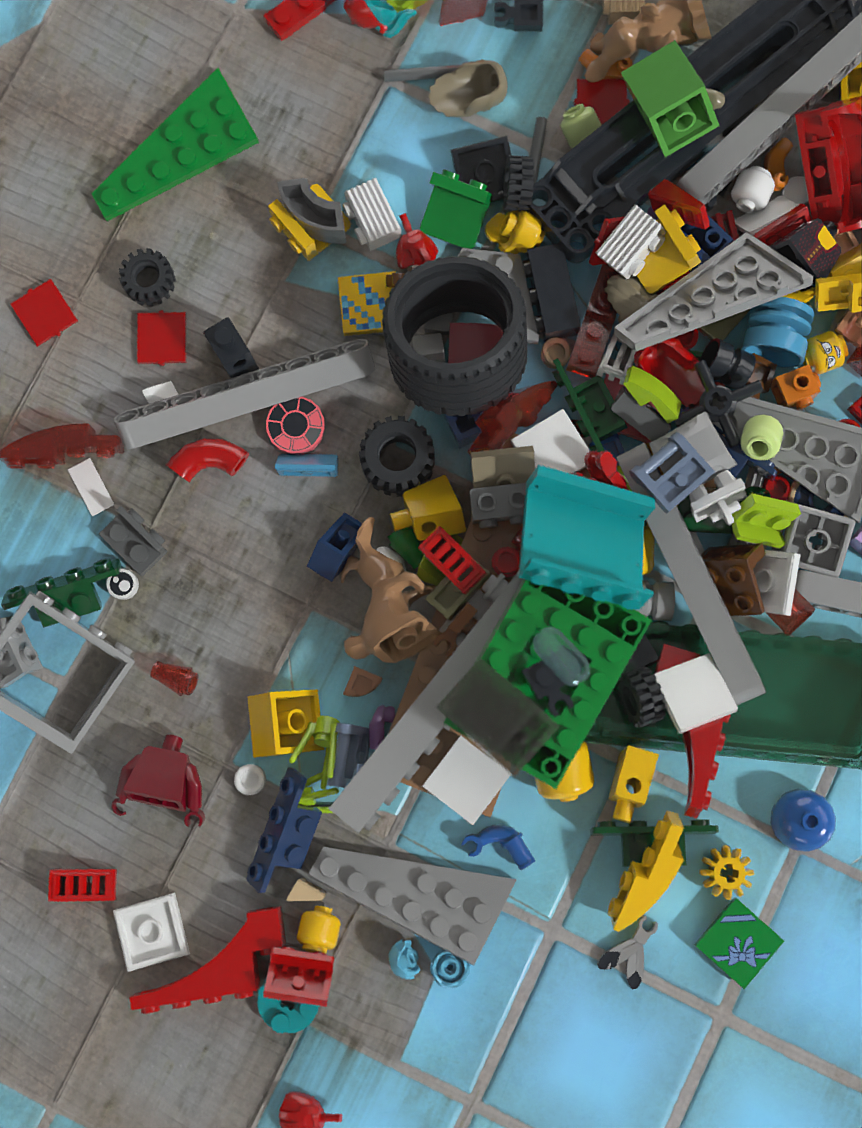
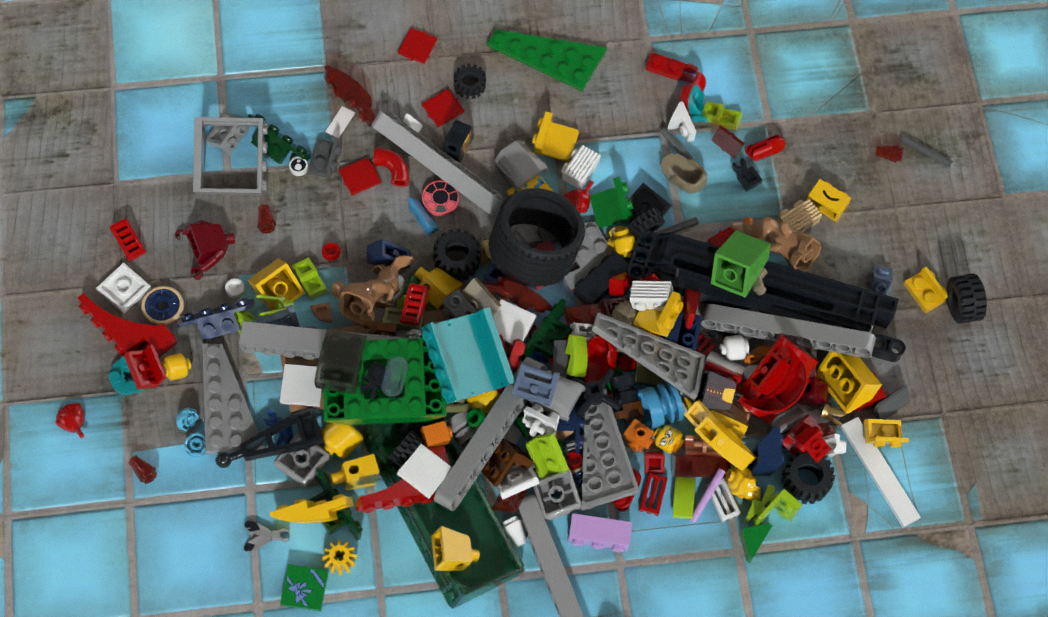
camera: 45 degrees right, 15 degrees down
flat silver brick [277,178,346,244] -> none
tan slope [286,878,327,901] -> none
tan tile [541,338,571,369] -> none
yellowish green head [560,104,601,148] -> none
yellowish green head [740,414,783,461] -> none
blue cylinder [770,789,836,852] -> none
none -> clear red cone [128,455,157,484]
none -> dark blue wheel [141,286,184,325]
none -> black plate [216,407,324,468]
none -> light grey brick [274,432,330,488]
none -> lime slope [292,257,328,300]
none -> red plate [322,242,341,261]
none -> red piece [339,157,381,196]
none -> orange brick [420,421,452,448]
none -> yellow torso [431,526,480,571]
none -> green cone [467,408,487,428]
none -> pearl gold piece [479,239,493,268]
none -> light grey slope [495,140,548,190]
none -> white cone [503,516,527,547]
none -> red slope [609,272,629,297]
none -> red slope [644,451,665,474]
none -> white slope [668,101,696,142]

